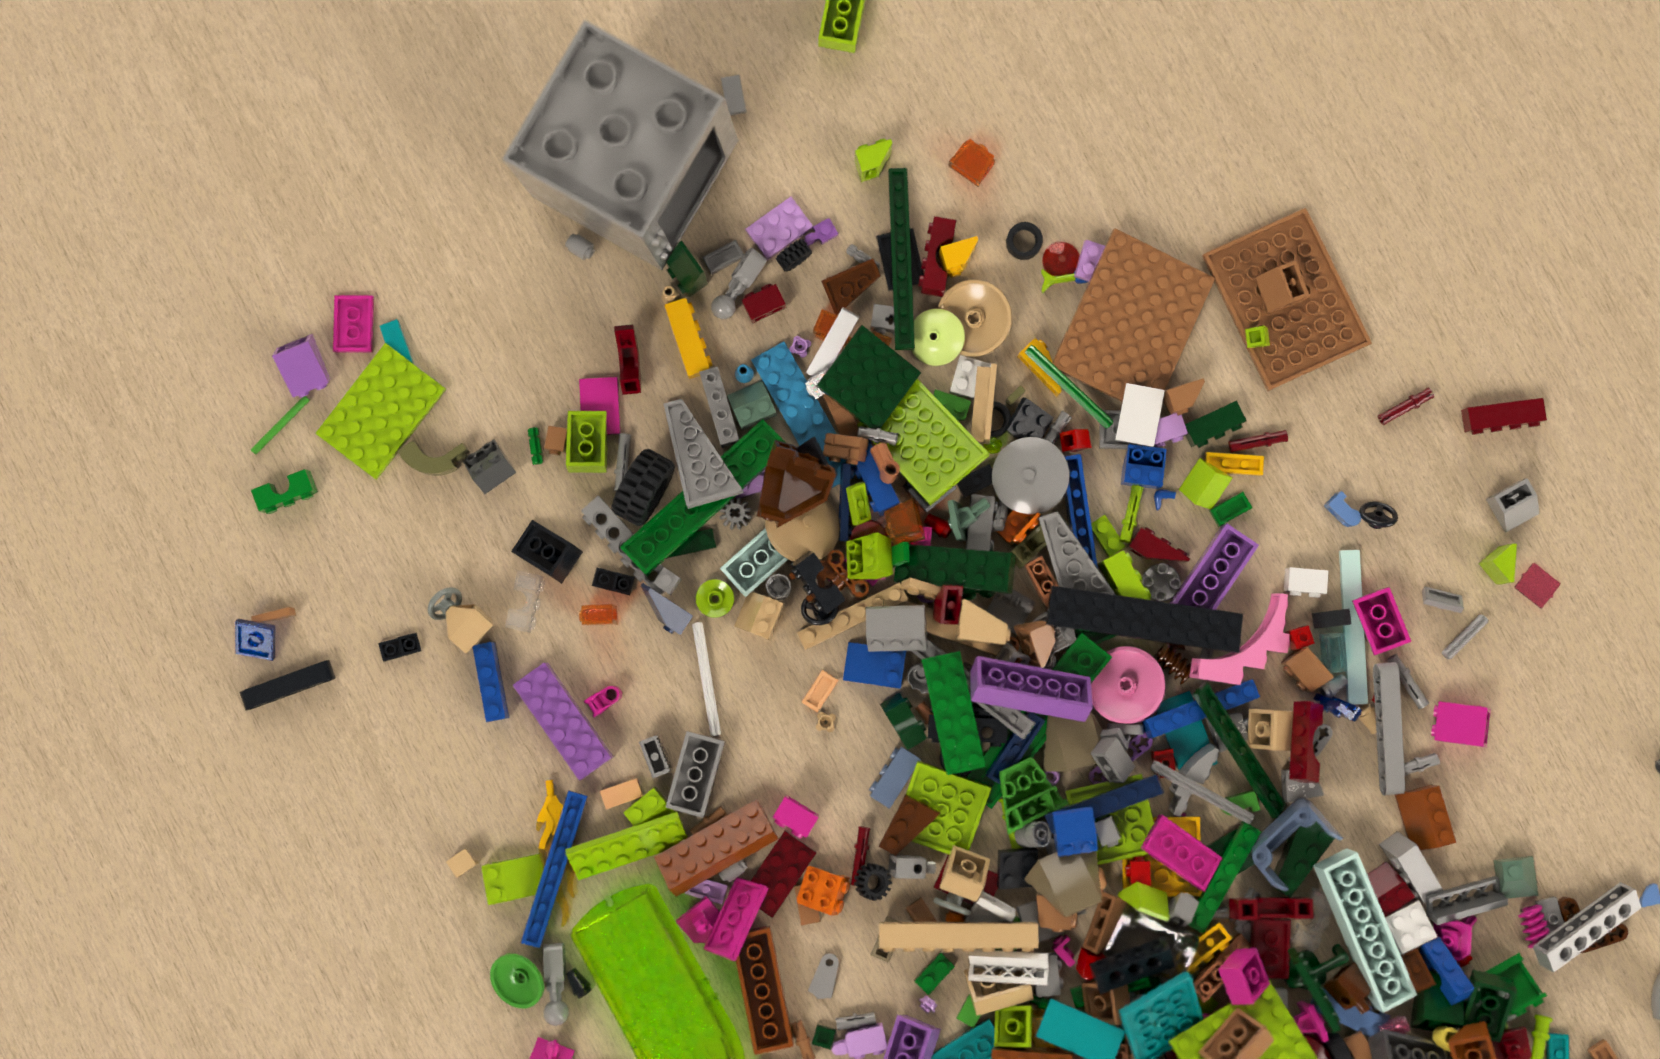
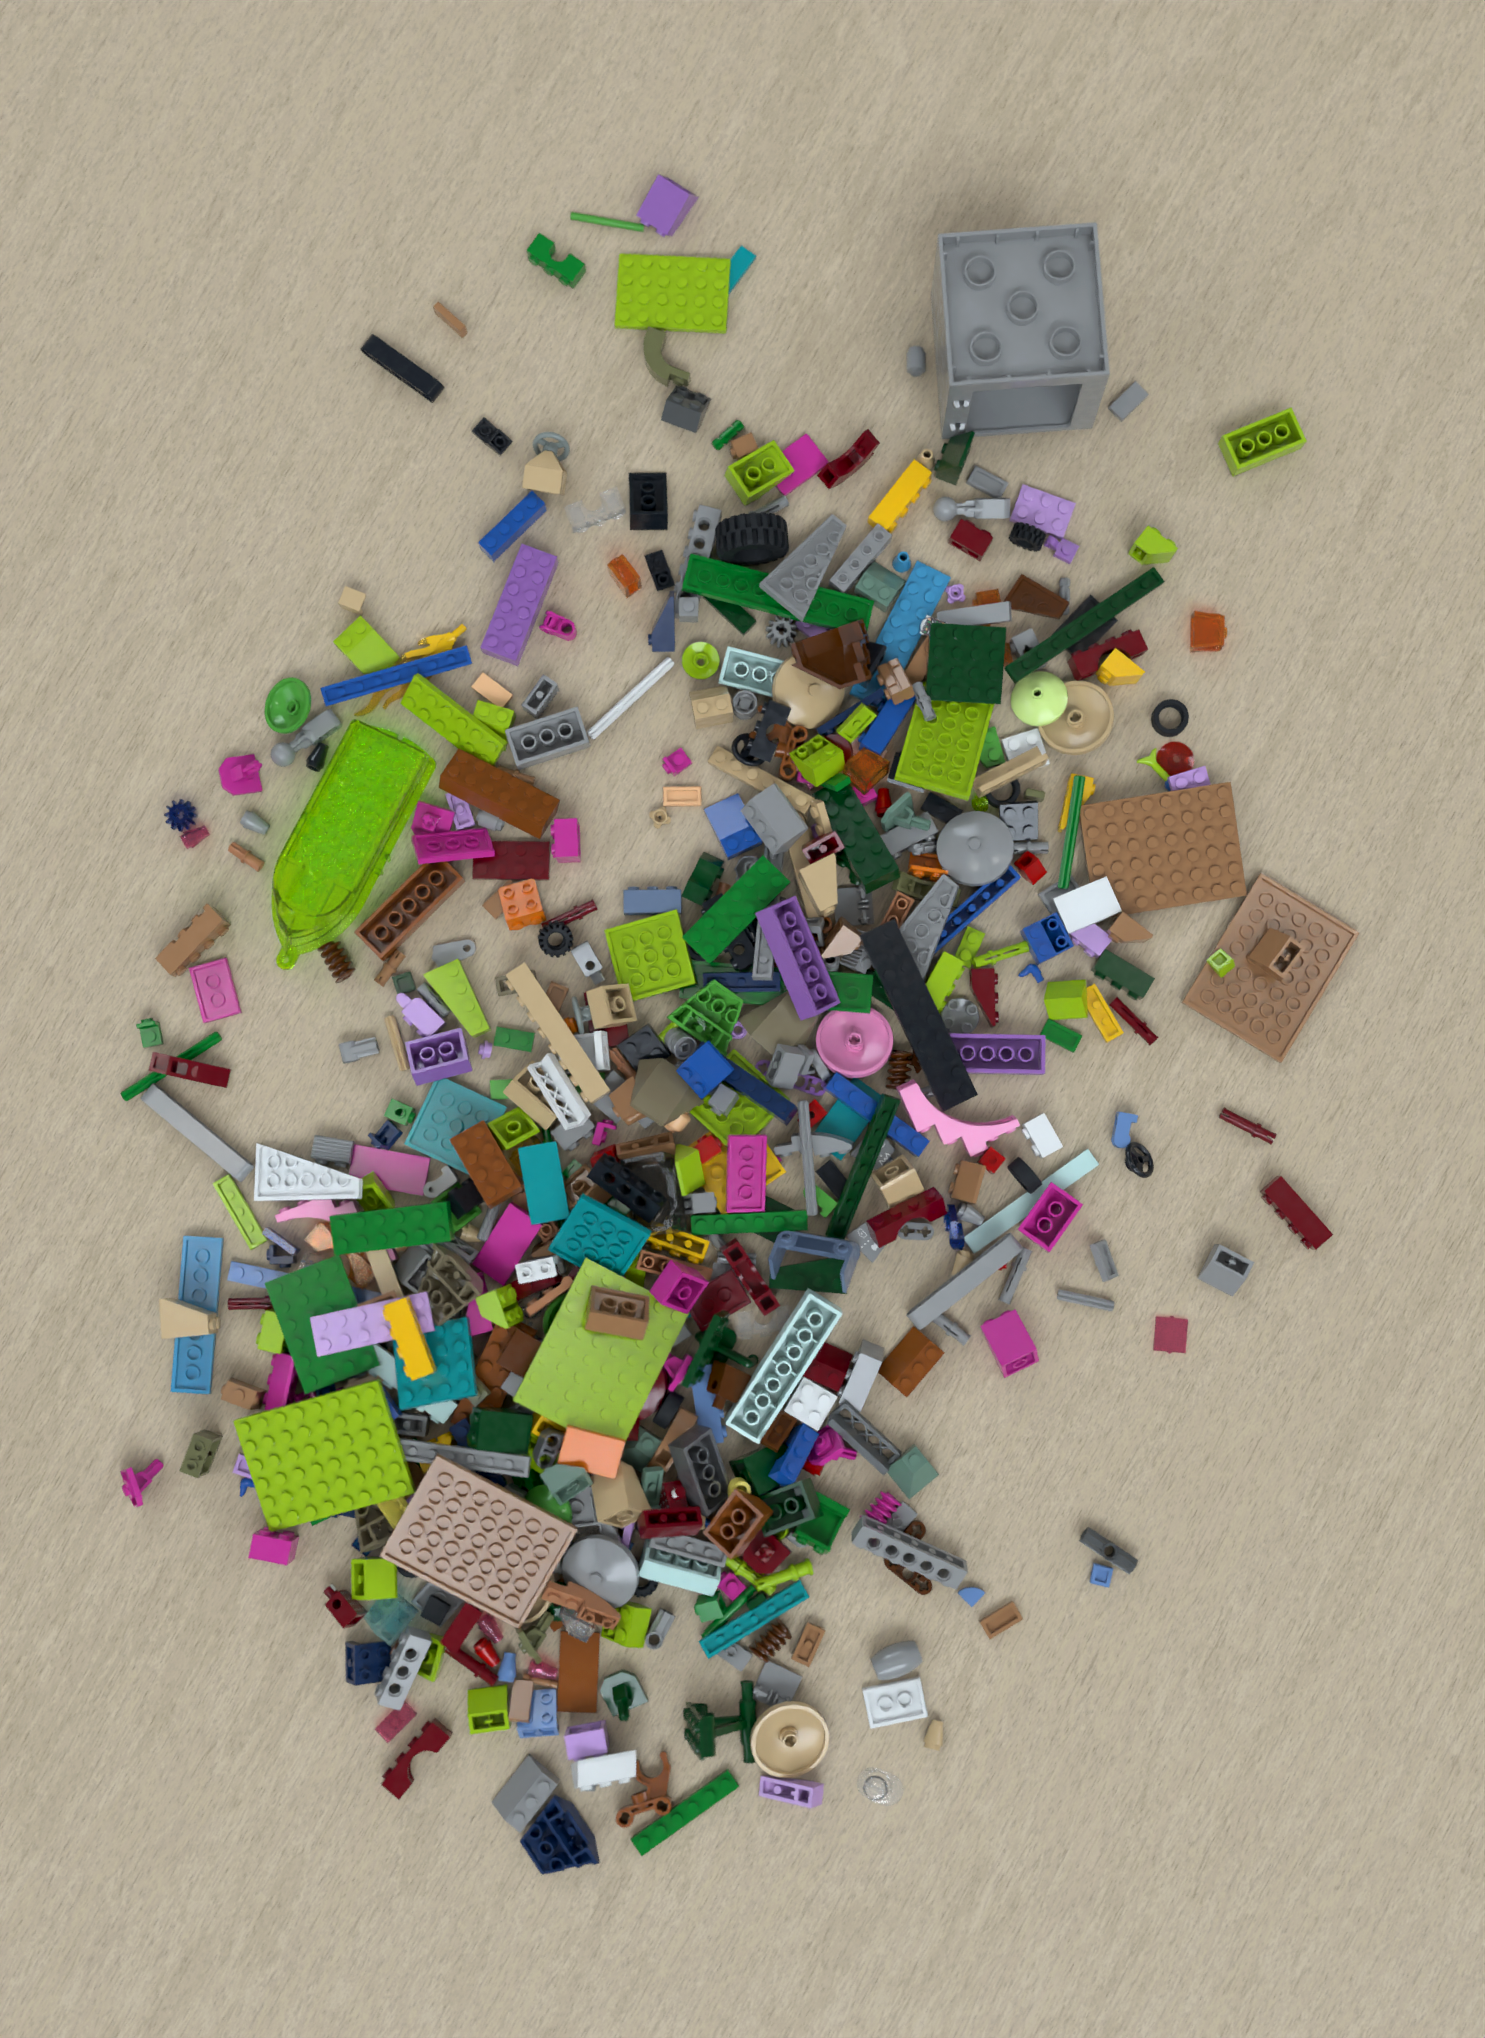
camera: 55 degrees right, 0 degrees up
clear blue tile [235,618,276,661] -> none
dark pink tile [333,295,374,353] -> none
nougat piece [870,443,900,484] -> none
reddish brown wing [879,794,940,856] -> none
clear light blue brick [1319,633,1348,673] -> none
clear pink cone [1378,1015,1410,1034] -> none
lime slope [1478,544,1517,585] -> none
none -> lime wedge [423,959,492,1038]
none -> nougat axle [609,1047,636,1080]
none -> dark pink bracket [662,748,692,777]
none -> black tile [815,1159,847,1200]

